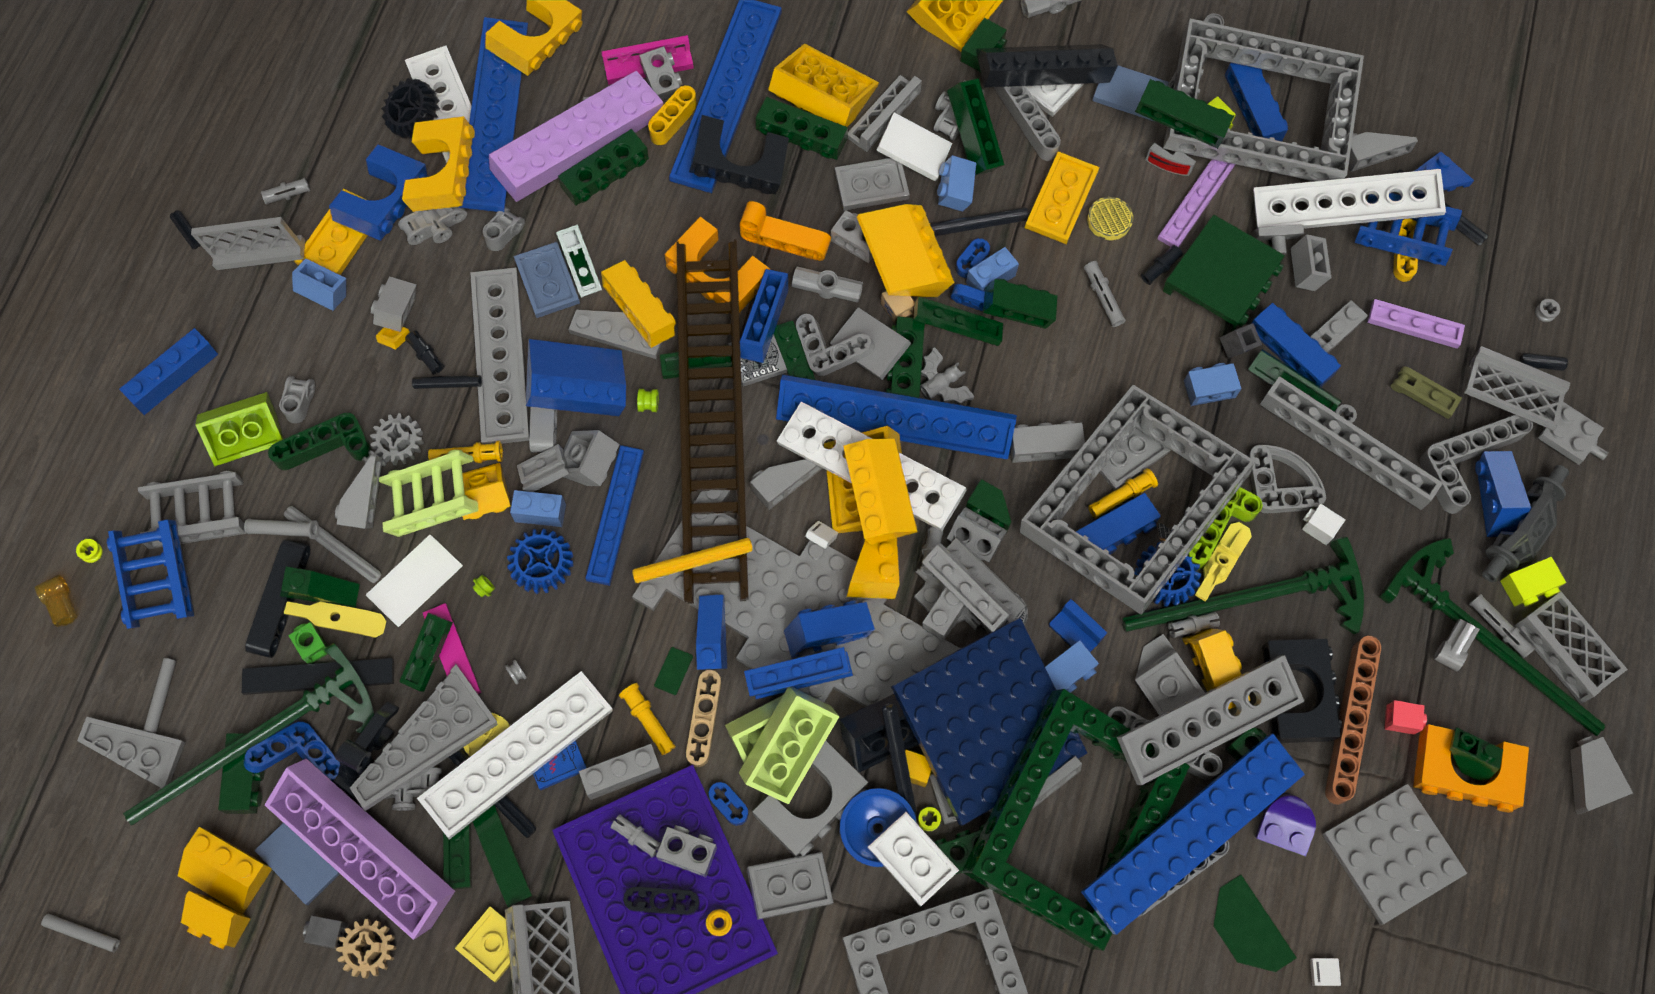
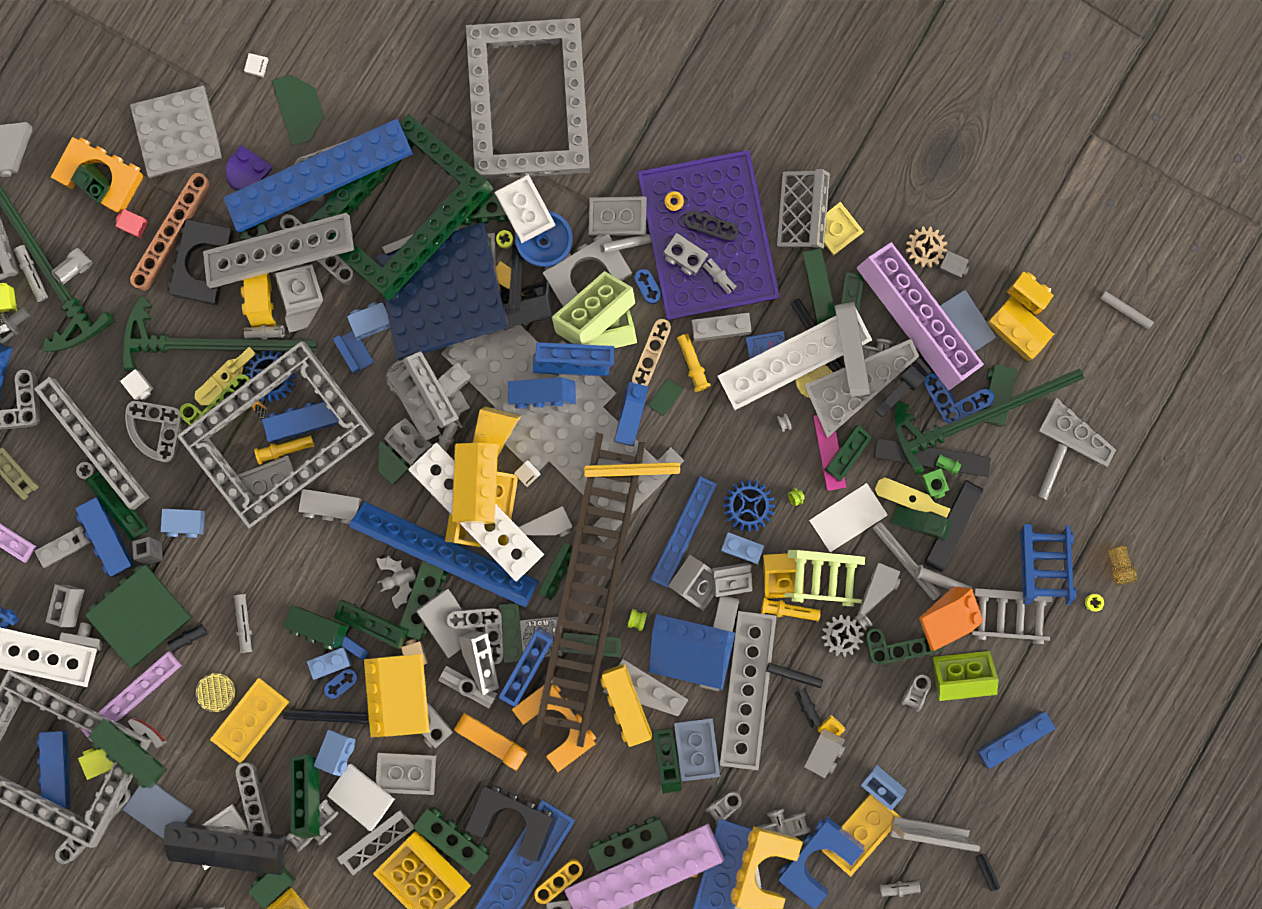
camera: 165 degrees left, 15 degrees up
none -> light grey slope [459,631,499,695]
none -> dark green plate [538,542,573,600]
none -> light grey piece [600,234,651,253]
none -> light grey beam [835,302,870,398]
none -> orange slope [919,586,983,651]
none -> bright green pin [935,454,961,474]

